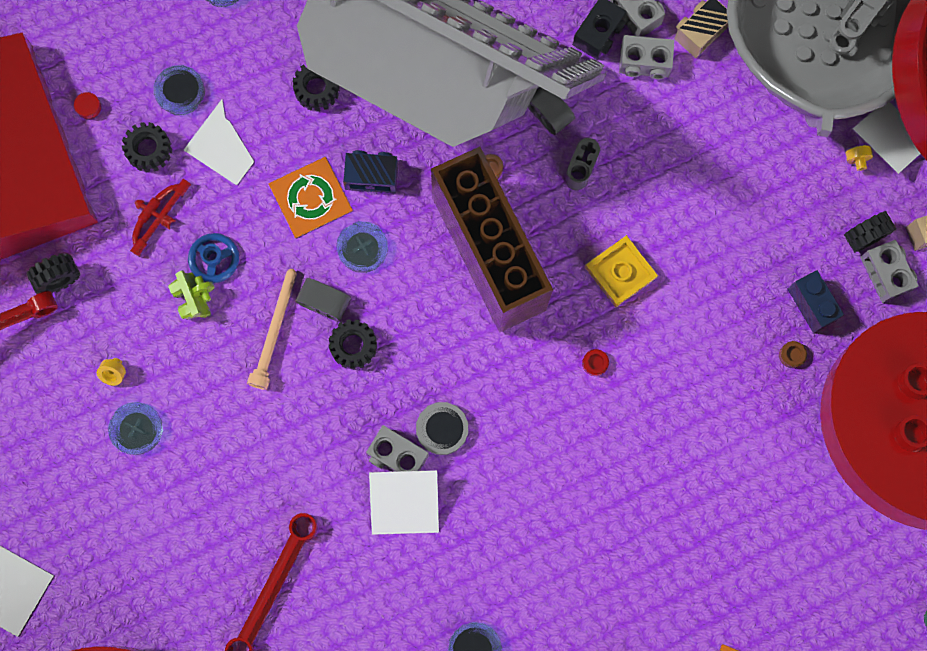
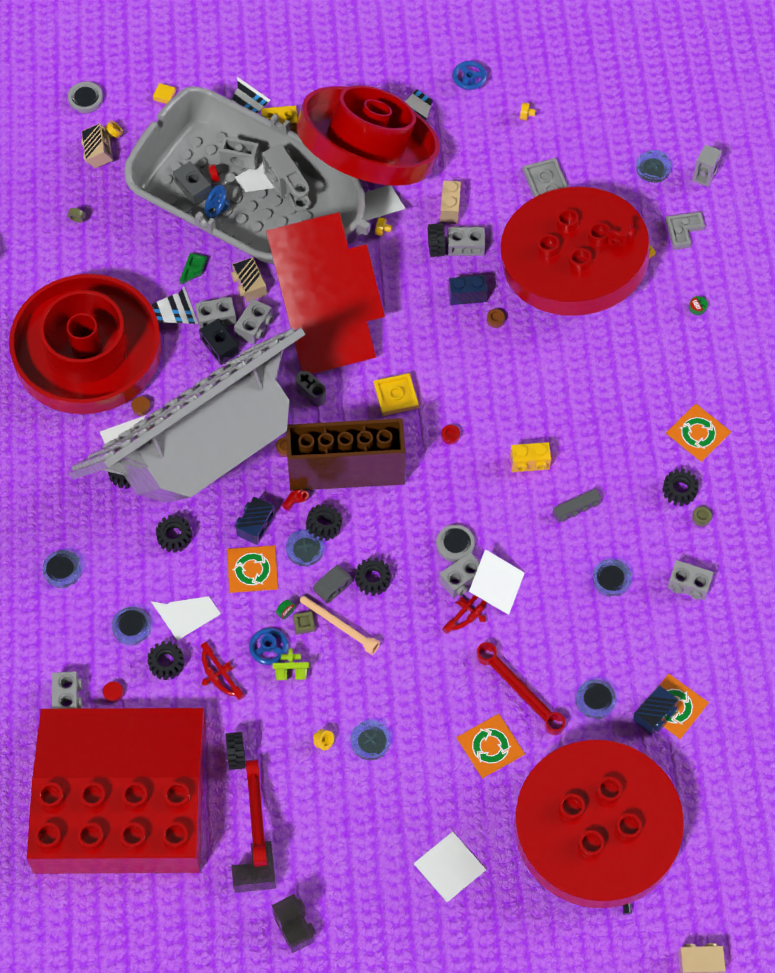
camera: 65 degrees left, 15 degrees down
none -> light grey brick [52,672,82,709]
none -> red slope [266,212,385,374]
none -> green tile [276,600,295,619]
none -> red arm [282,490,309,511]
none -> olive tile [293,611,315,635]
none -> black tyre [305,504,342,541]
none -> red piece [442,595,487,634]
none -> orange sticker [456,714,525,779]
none -> yellow brick [510,442,551,472]
none -> dark grey piece [553,489,601,523]

